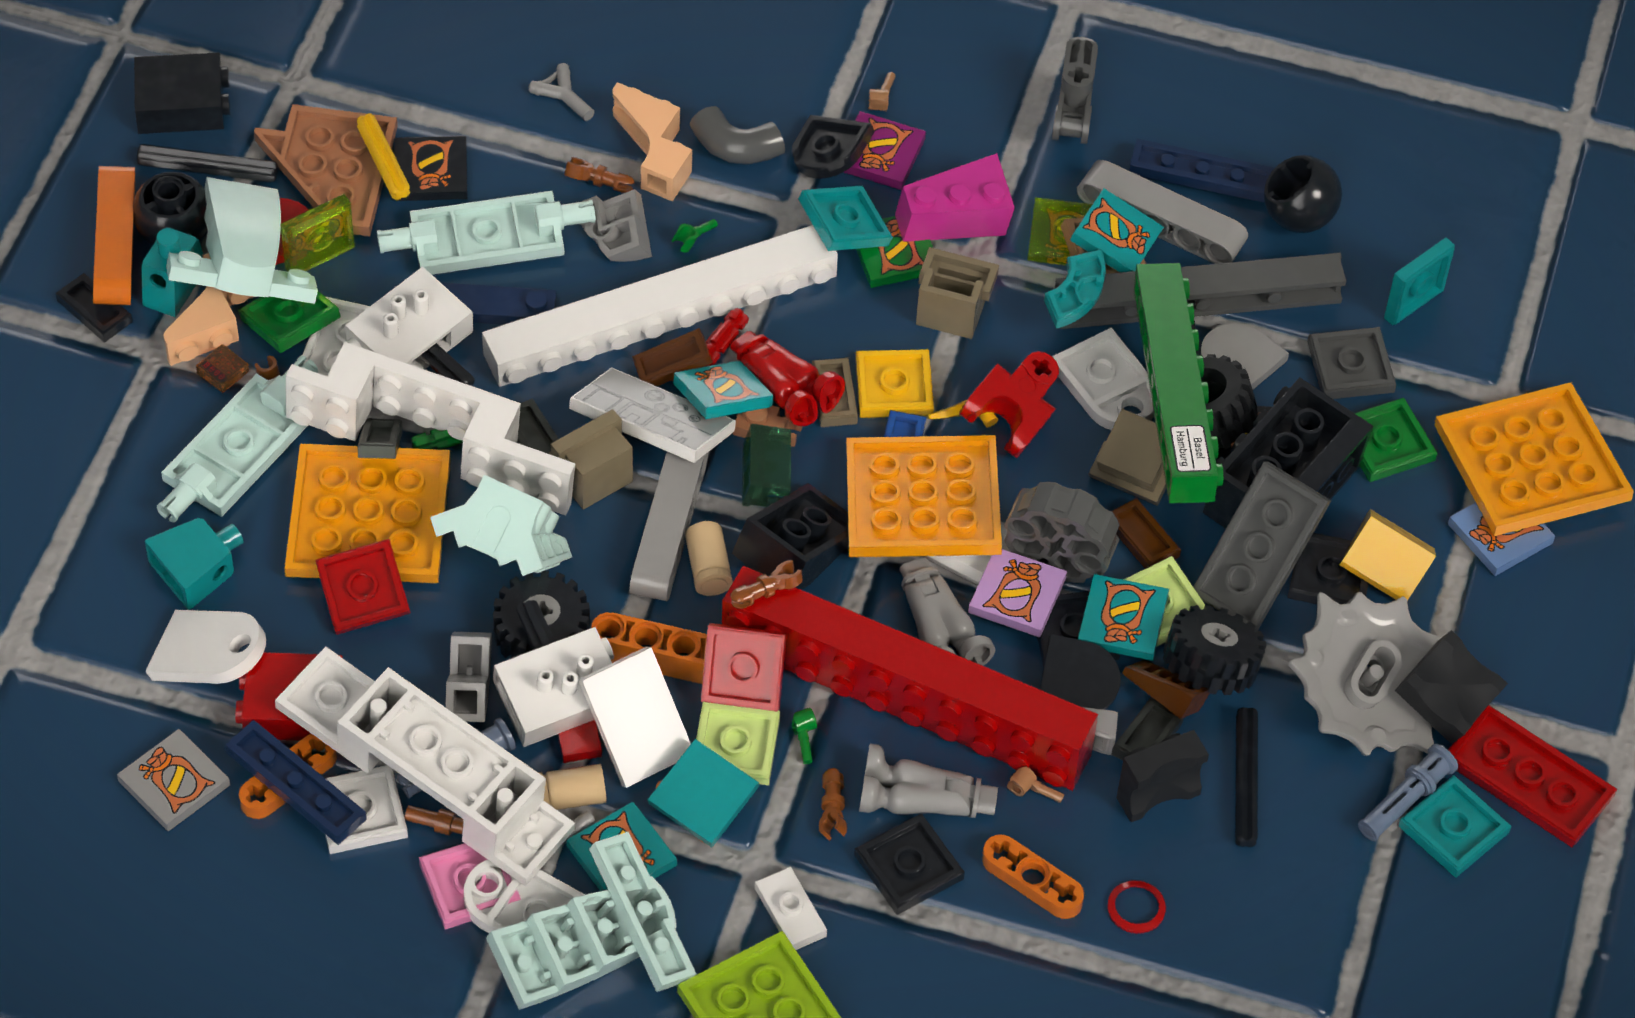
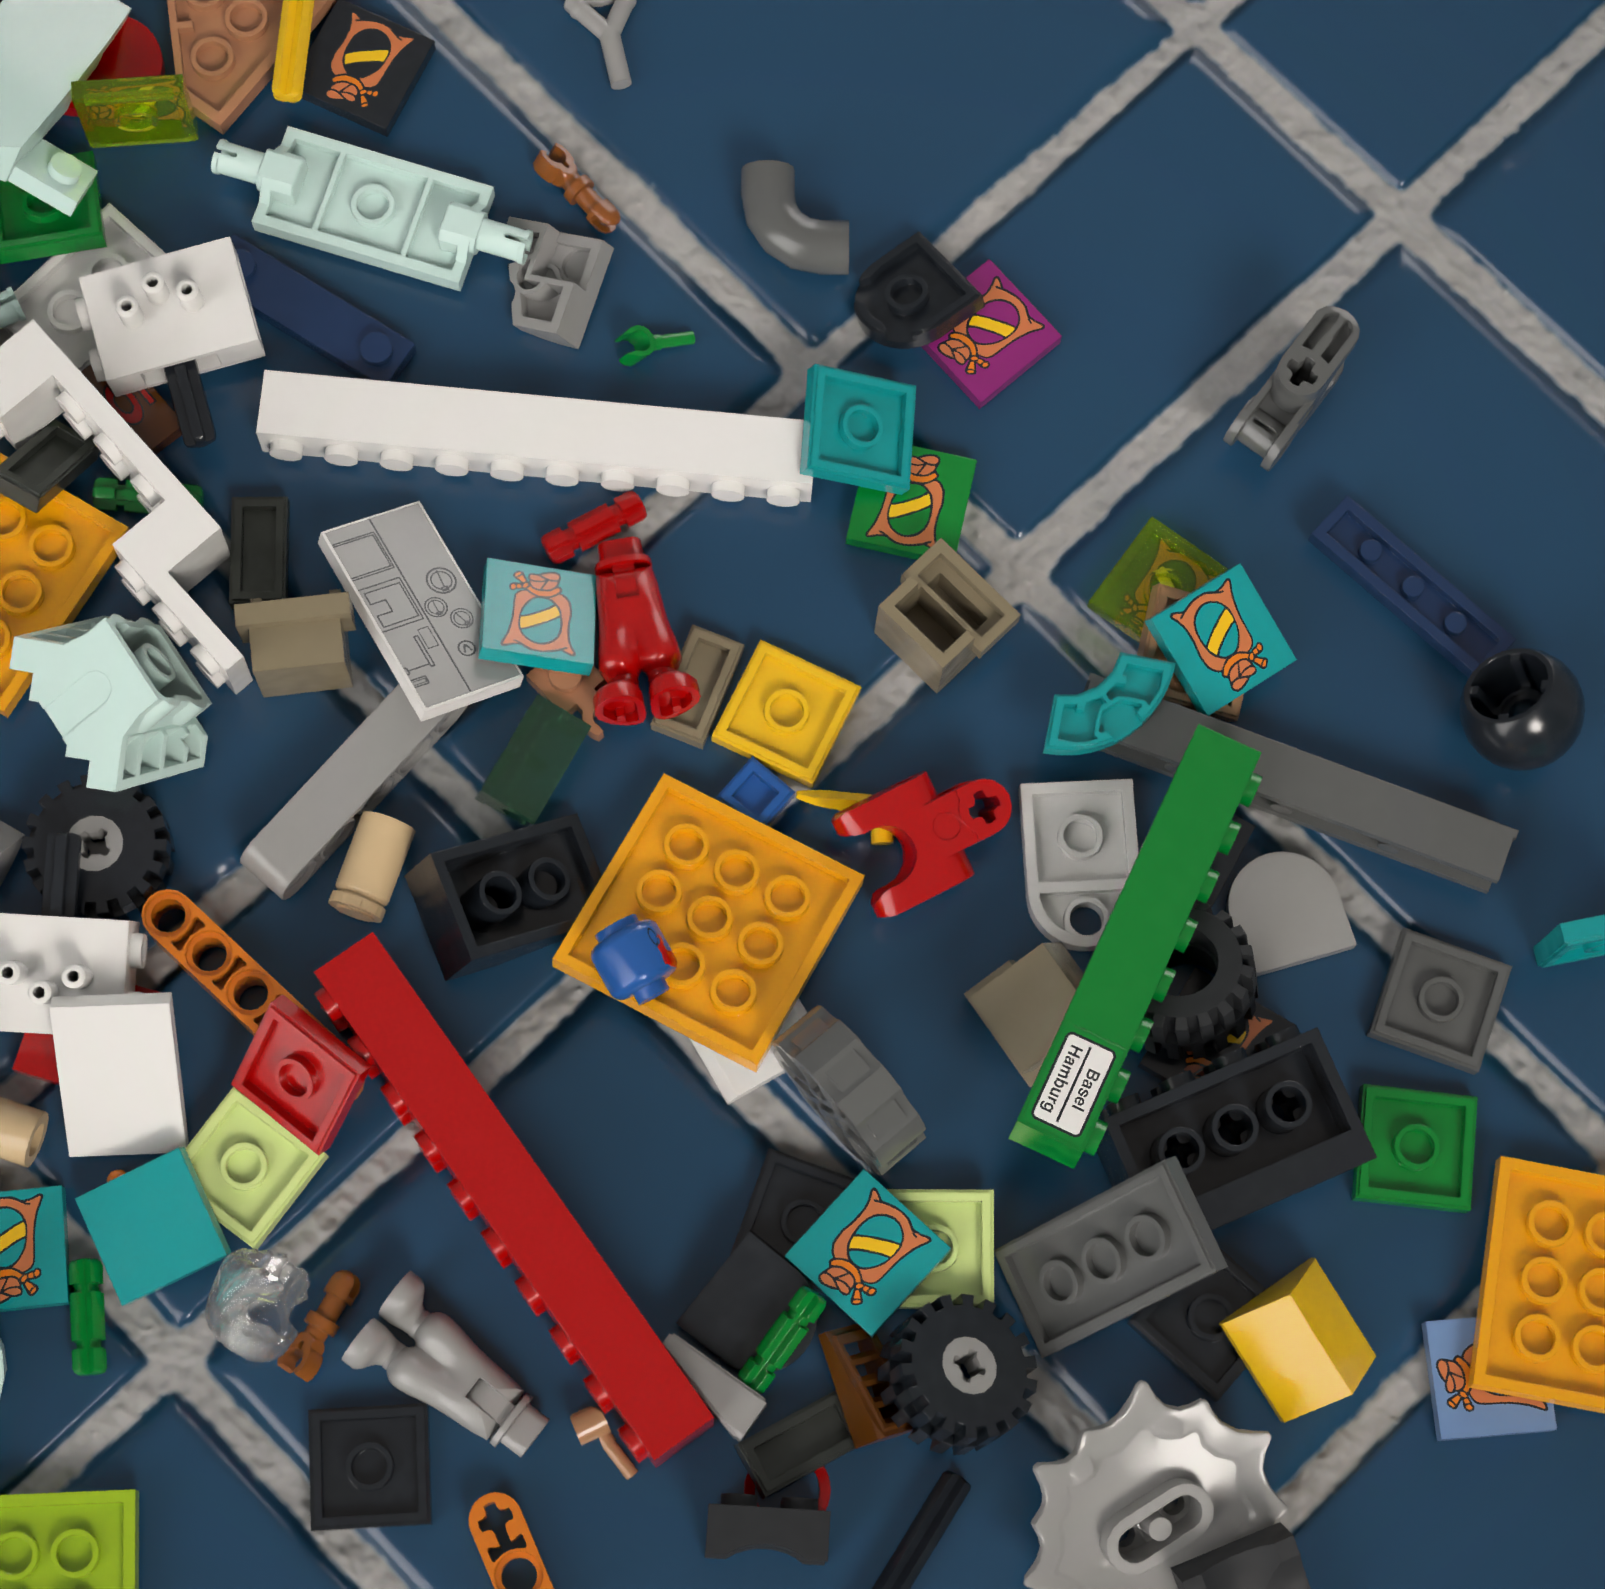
camera: 25 degrees right, 20 degrees up
light nougat arch [613,82,692,202] -> none
reddish brown tile [632,328,713,387] -> none
dark orange piece [731,560,803,609] -> none
white plate [755,867,827,950] -> none
green hand [791,708,817,764] -> none
medium nougat hand [869,72,896,111] -> none
dark pink wedge [895,153,1015,242] -> none
light grey piece [900,557,996,666] -> none
lavender tile [968,549,1067,637] -> none
light grey beam [1077,160,1248,264] -> none
reddish brown tile [1111,498,1181,569] -> none
none -> green axle [68,1258,107,1376]
none -> clear hair [205,1248,311,1363]
none -> blue head [591,914,677,1005]
none -> green axle [738,1286,826,1394]

